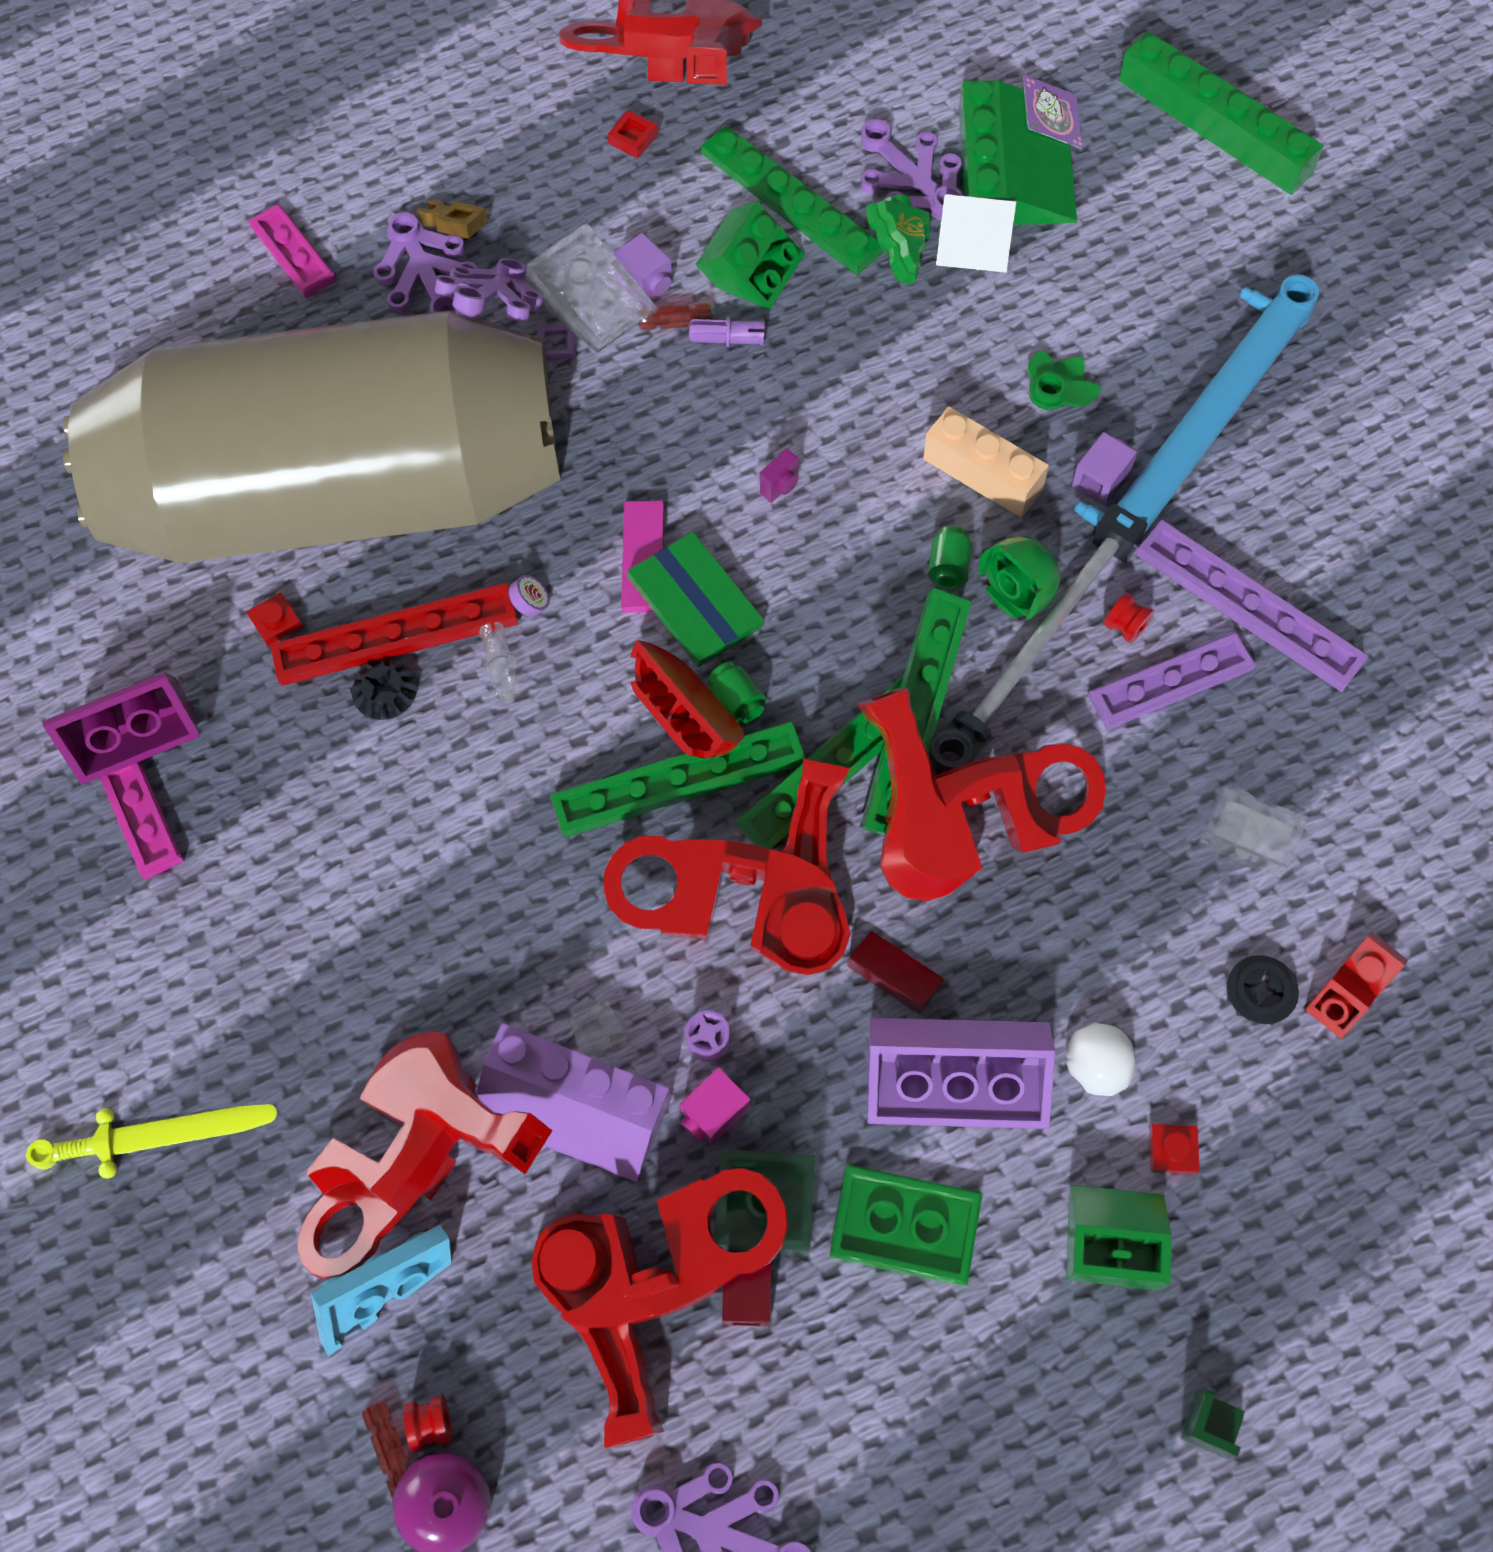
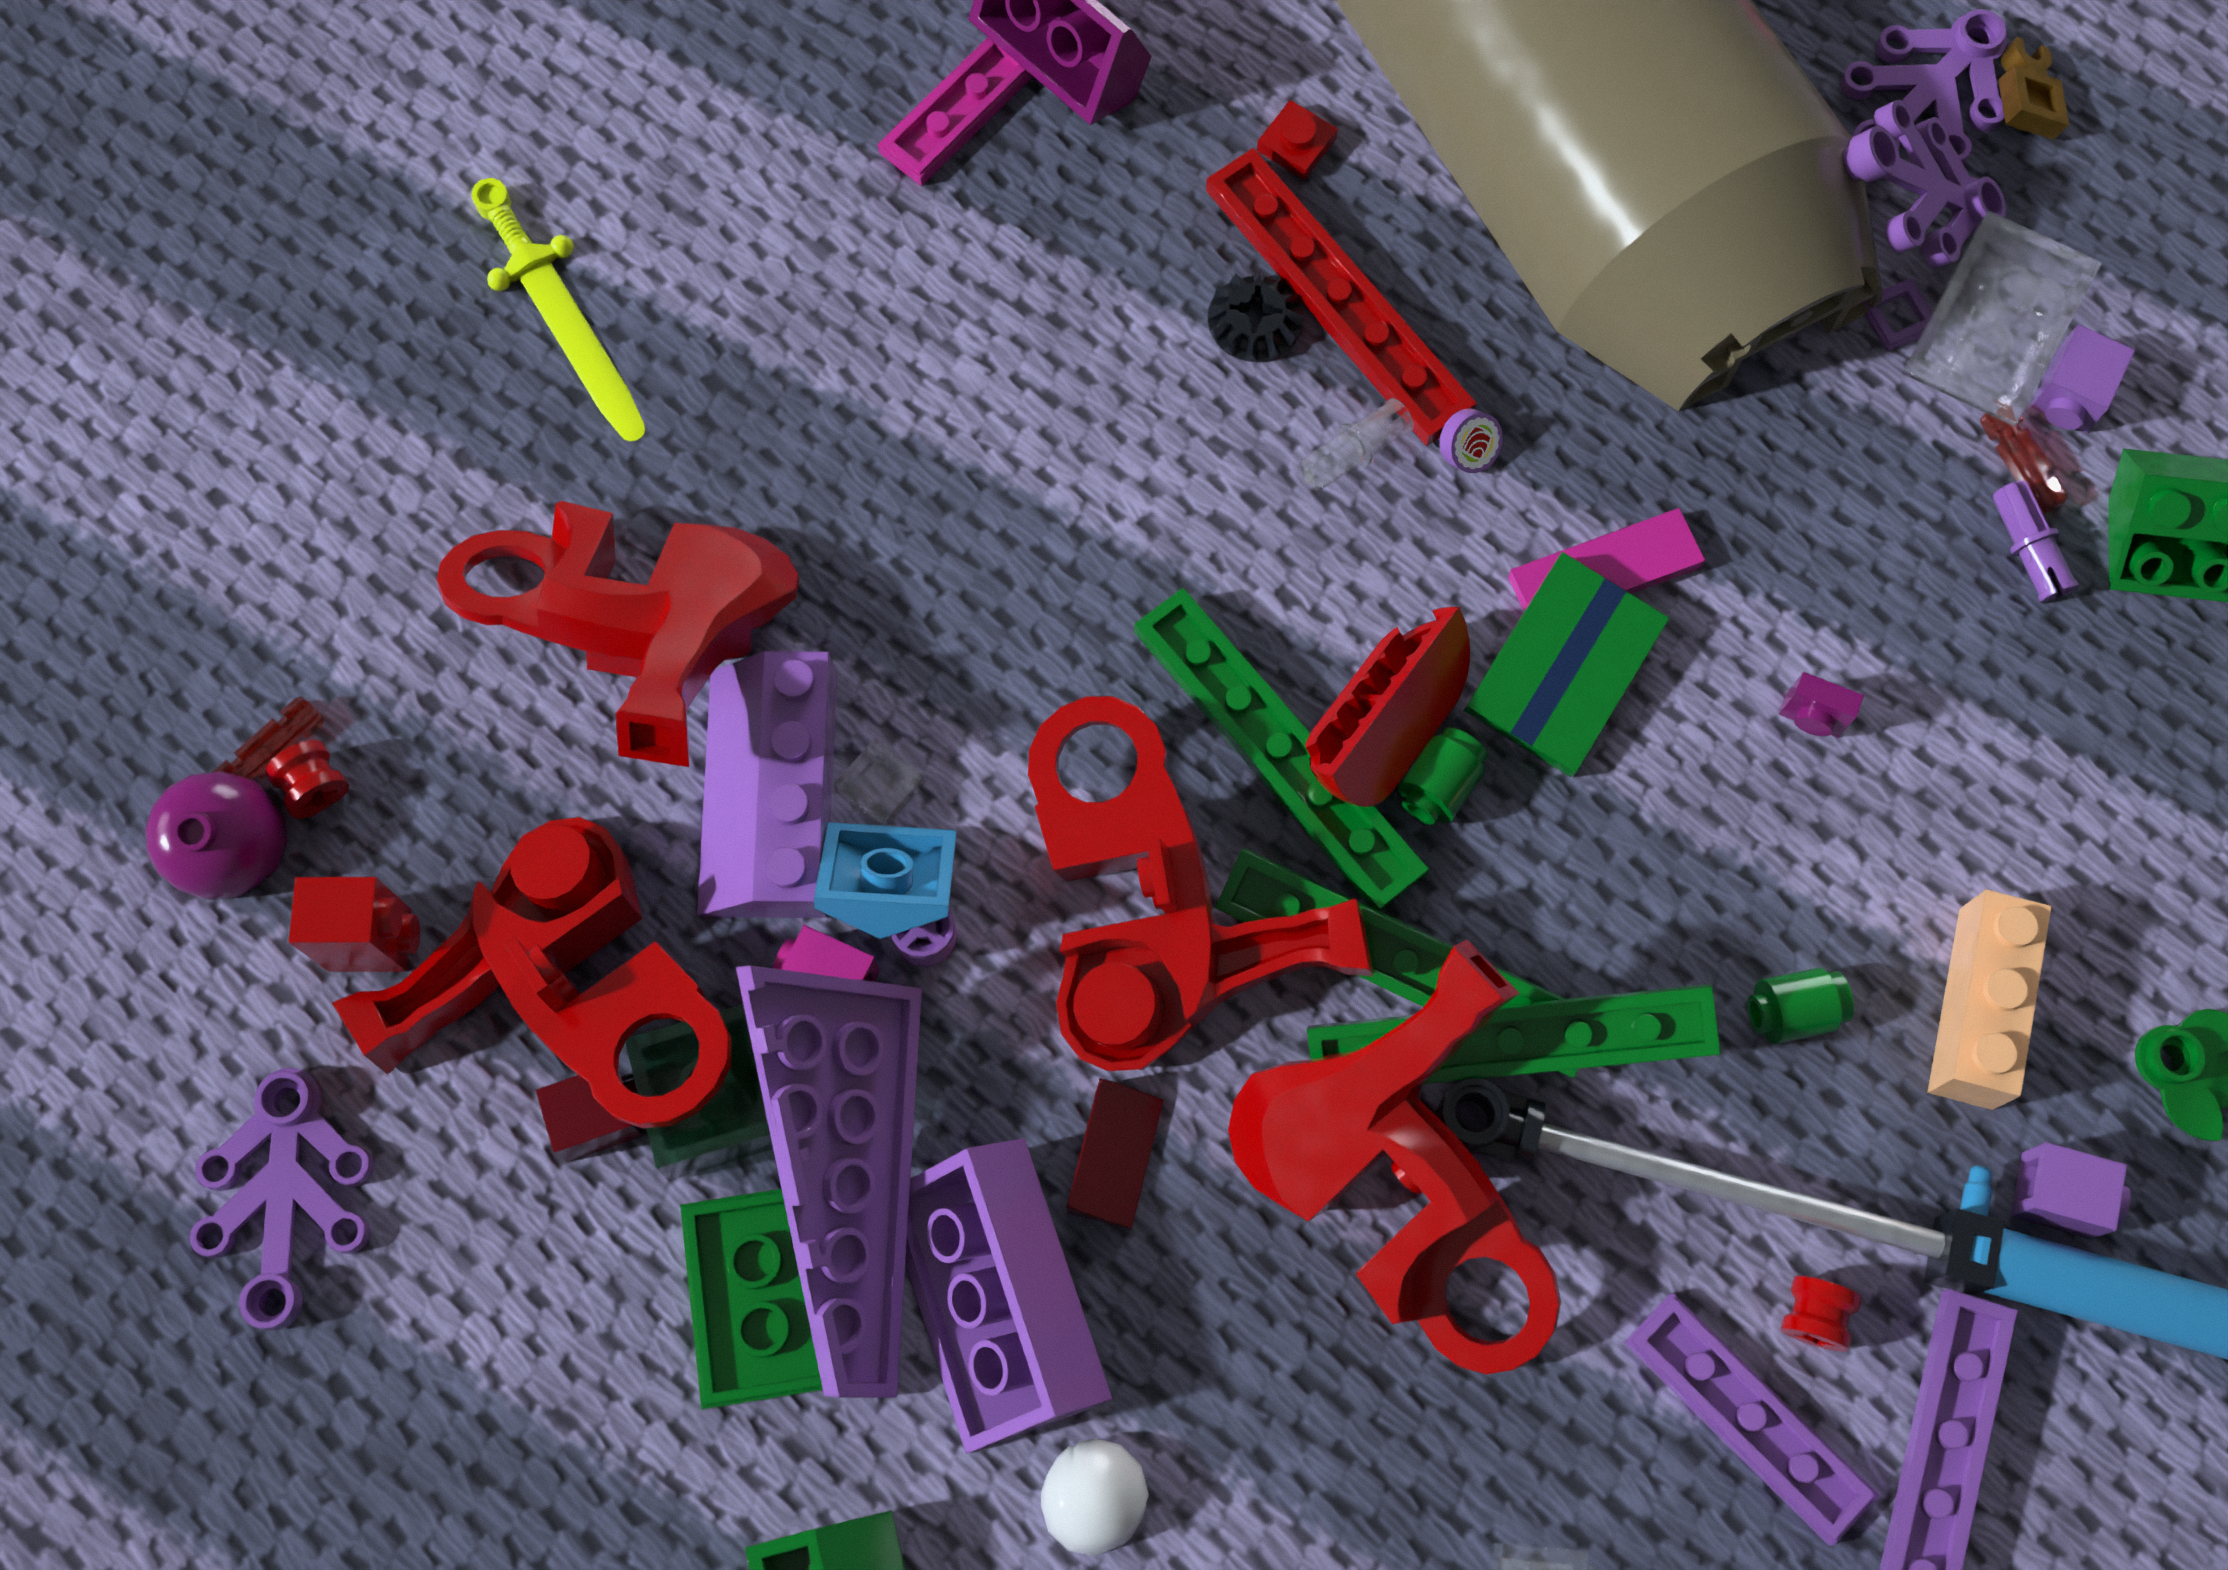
camera: 65 degrees right, 5 degrees up
medium azure wing [311,1225,451,1357] -> none
green cylinder [979,536,1061,620] -> none
none -> red brick [288,877,420,972]
none -> medium lavender wing [736,965,922,1398]
none -> dark azure slope [814,822,956,939]

